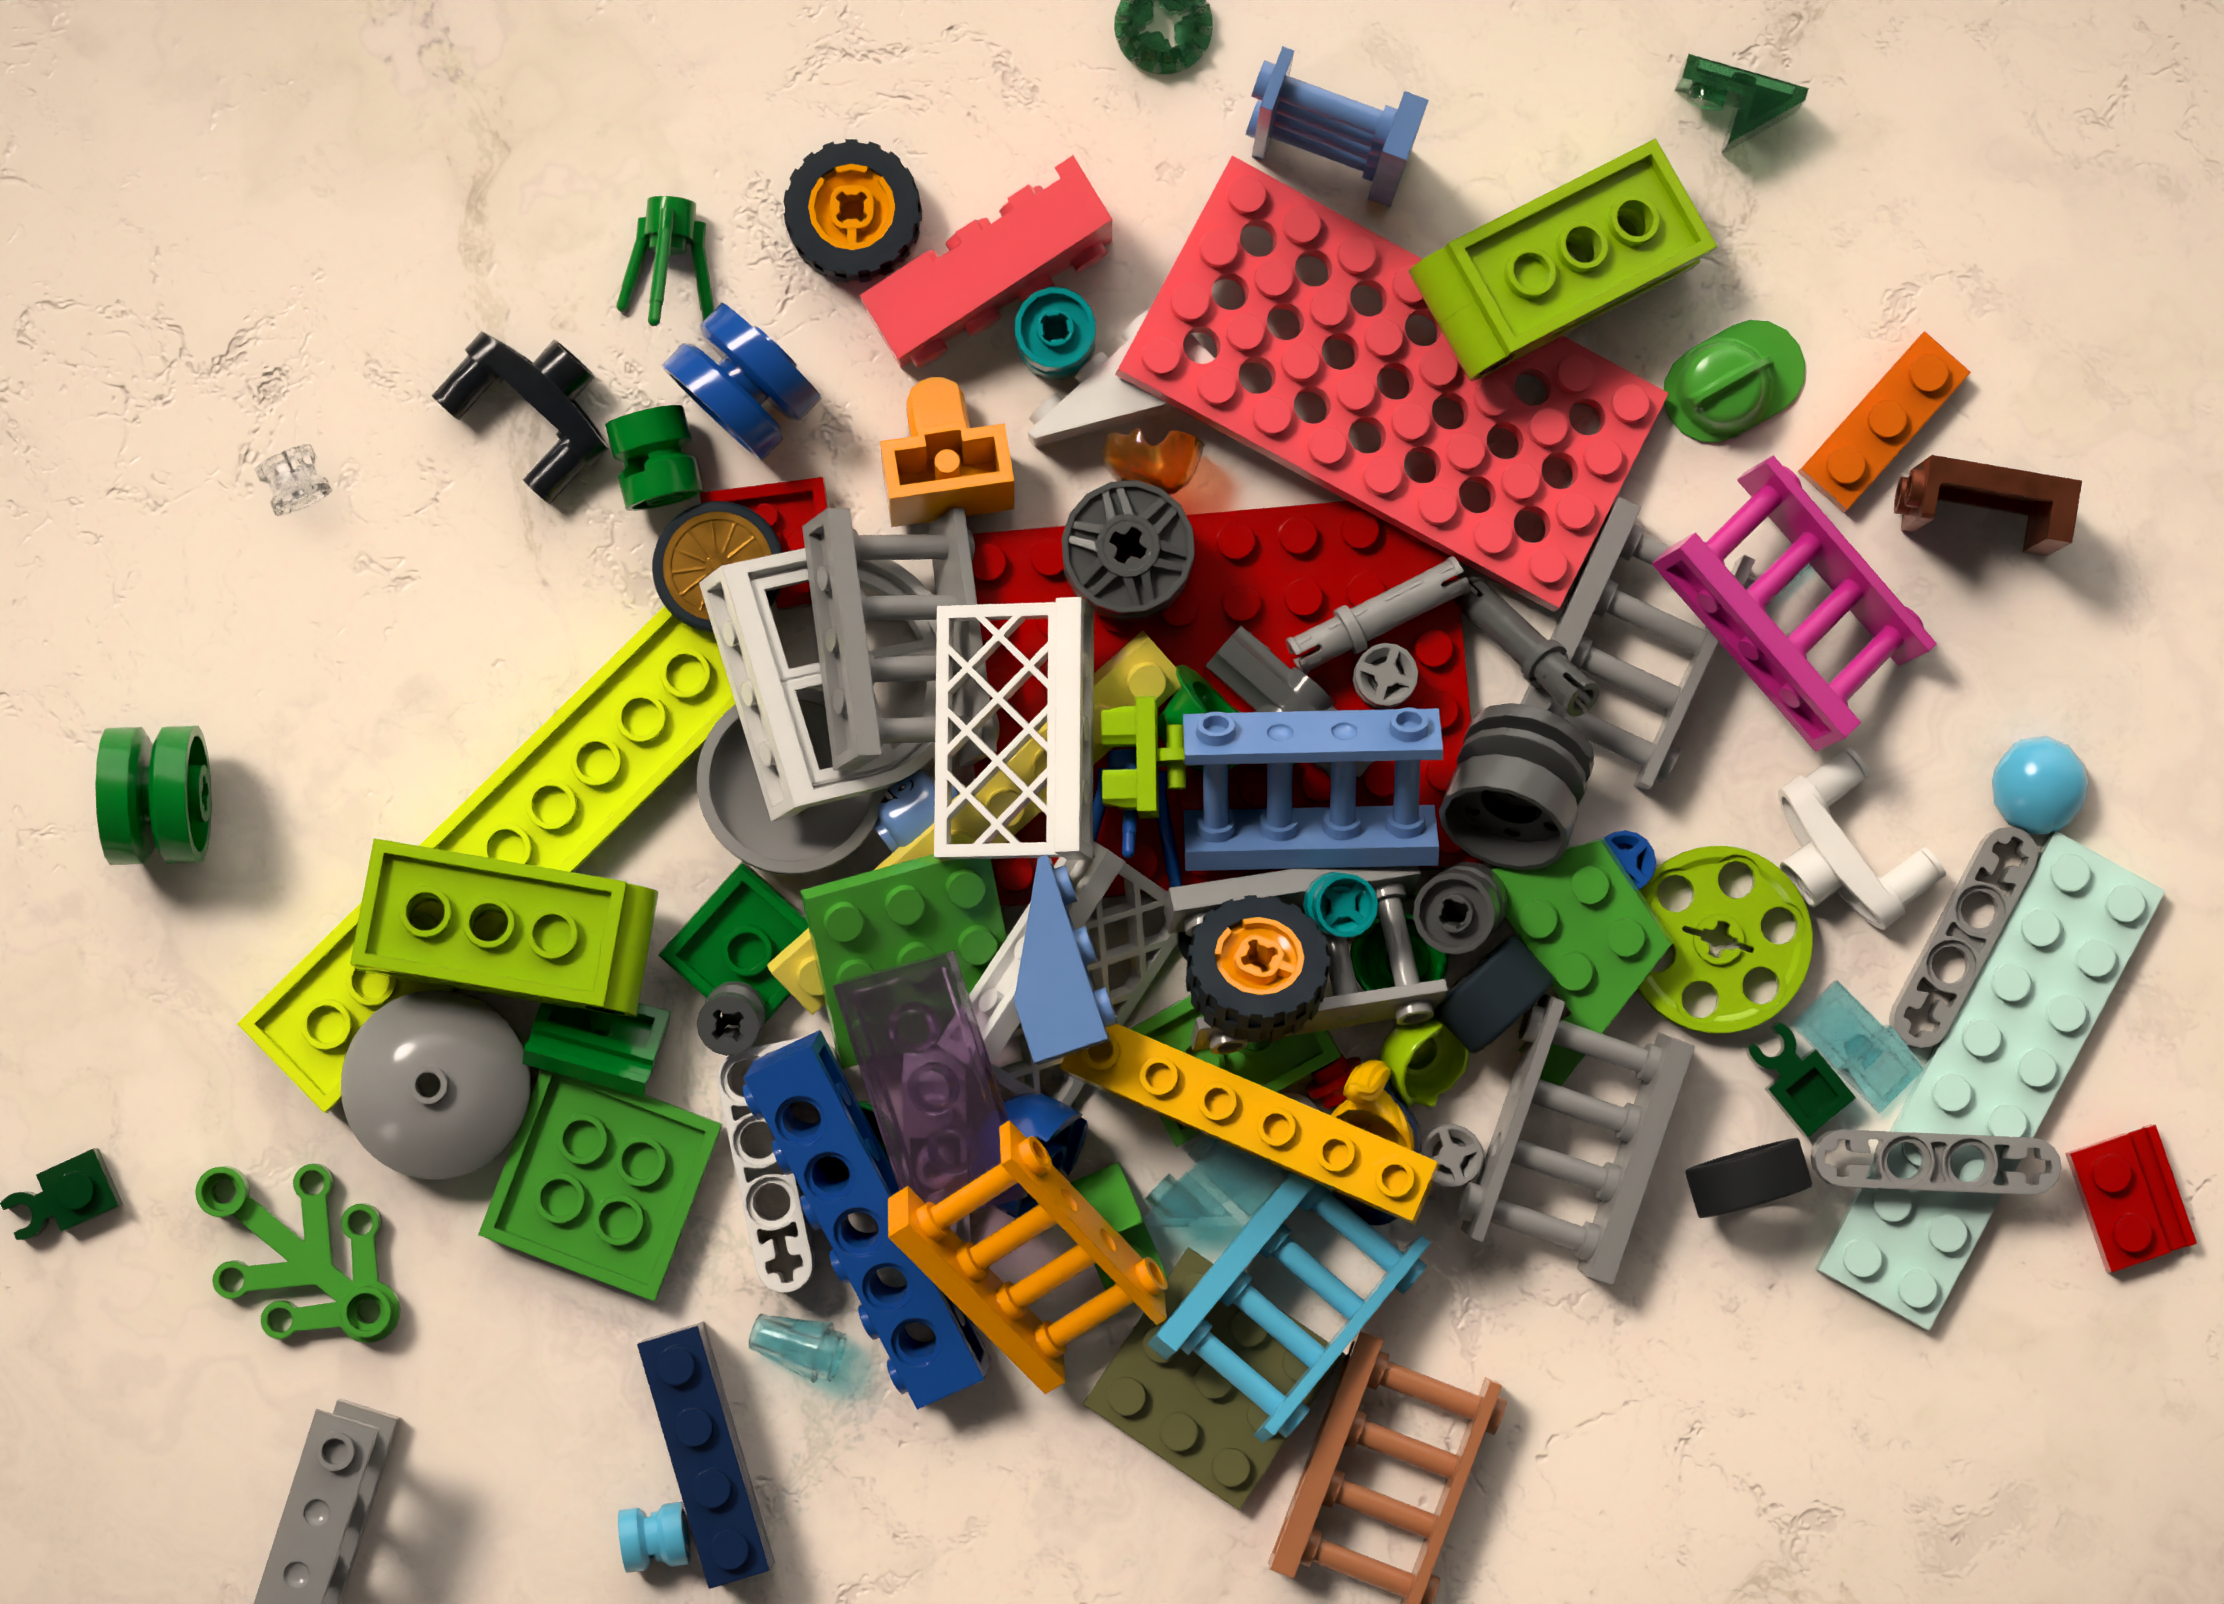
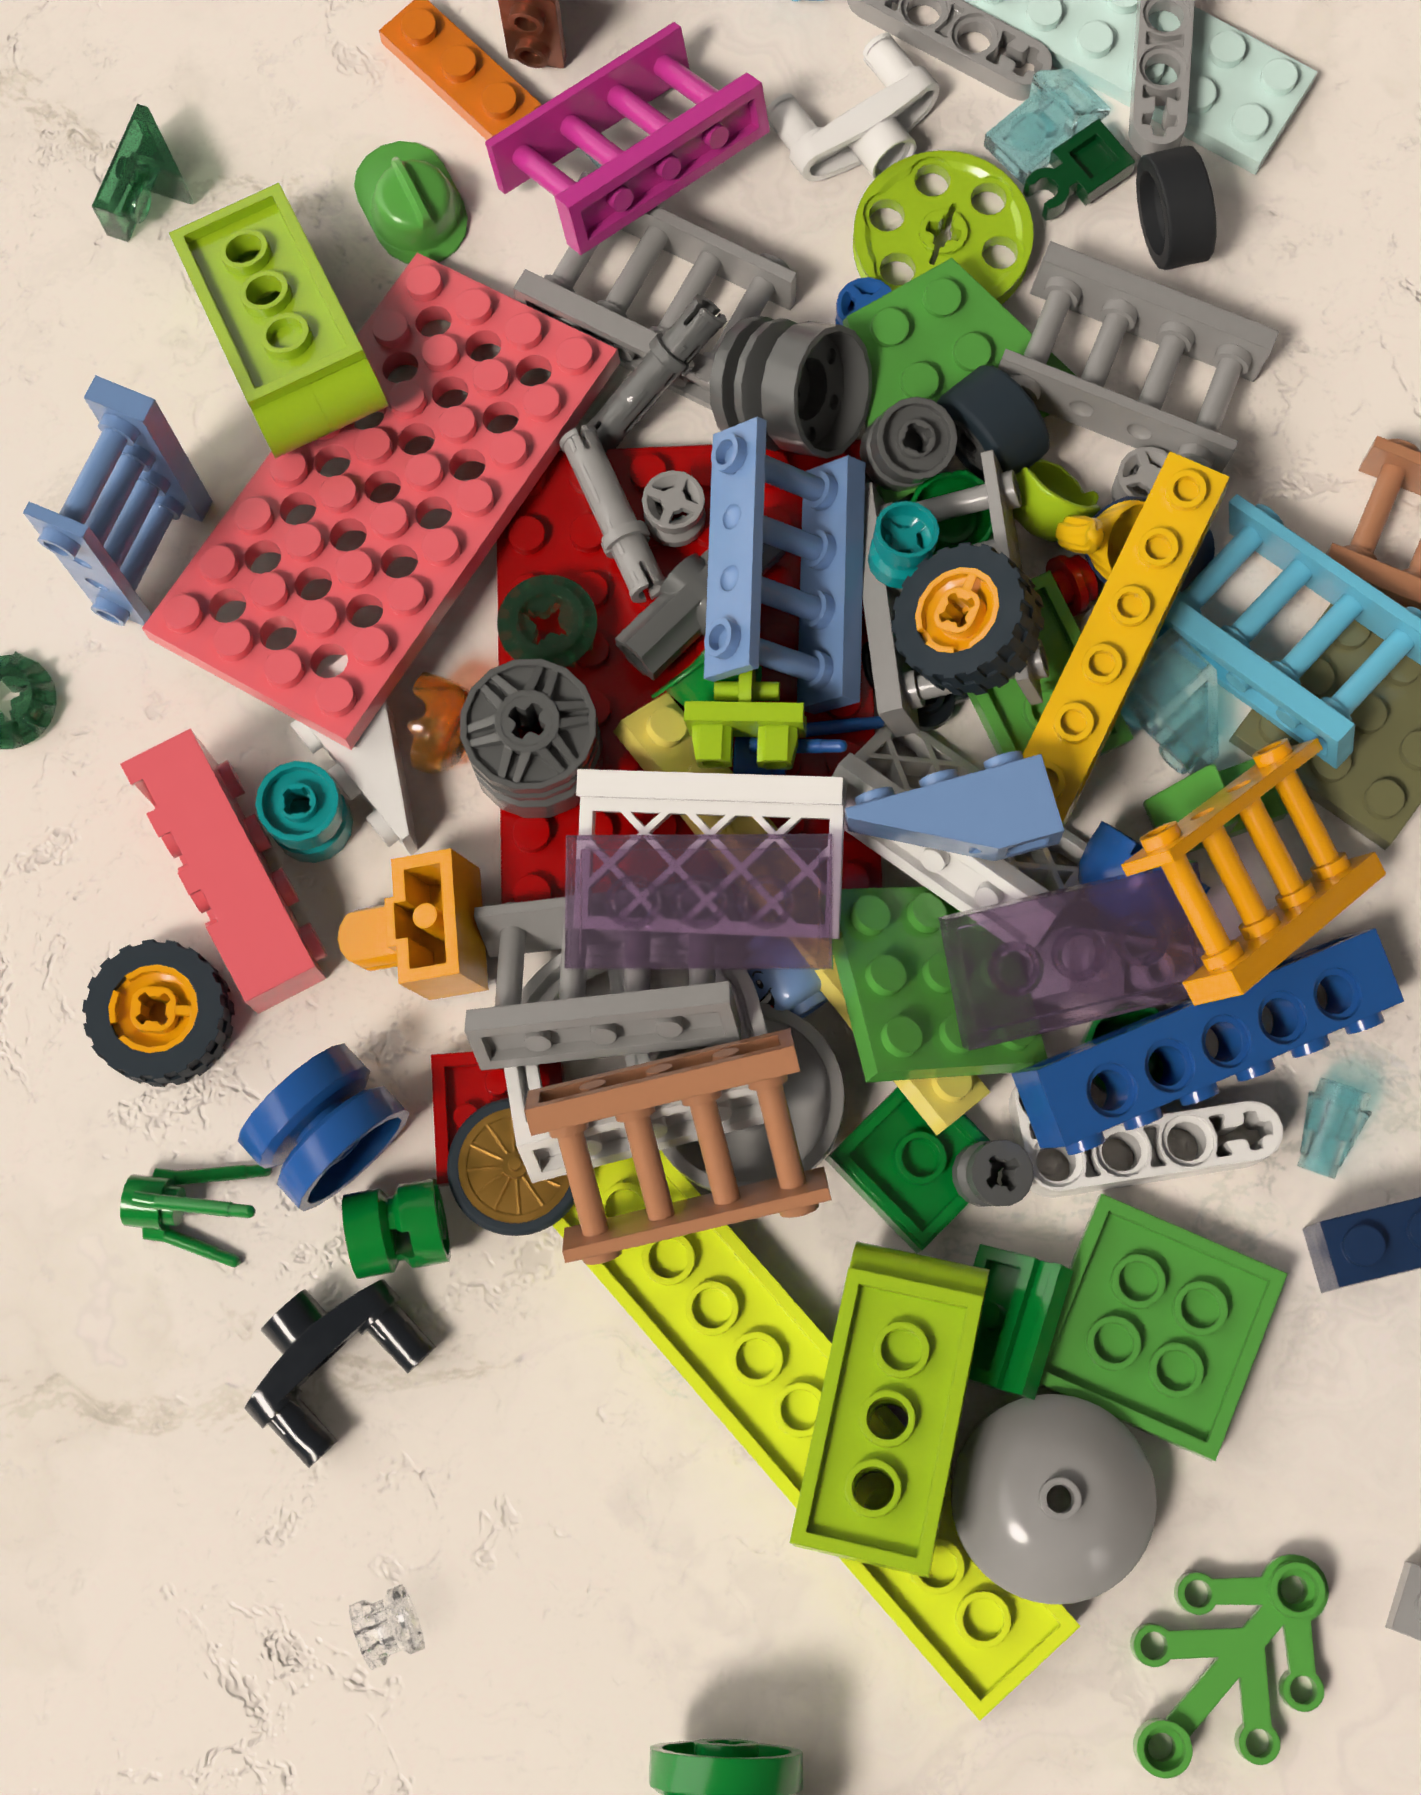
camera: 80 degrees left, 10 degrees down
none -> clear green gear [497,575,598,668]
none -> nougat fence [524,1028,832,1265]
none -> clear purple tile [564,834,834,970]

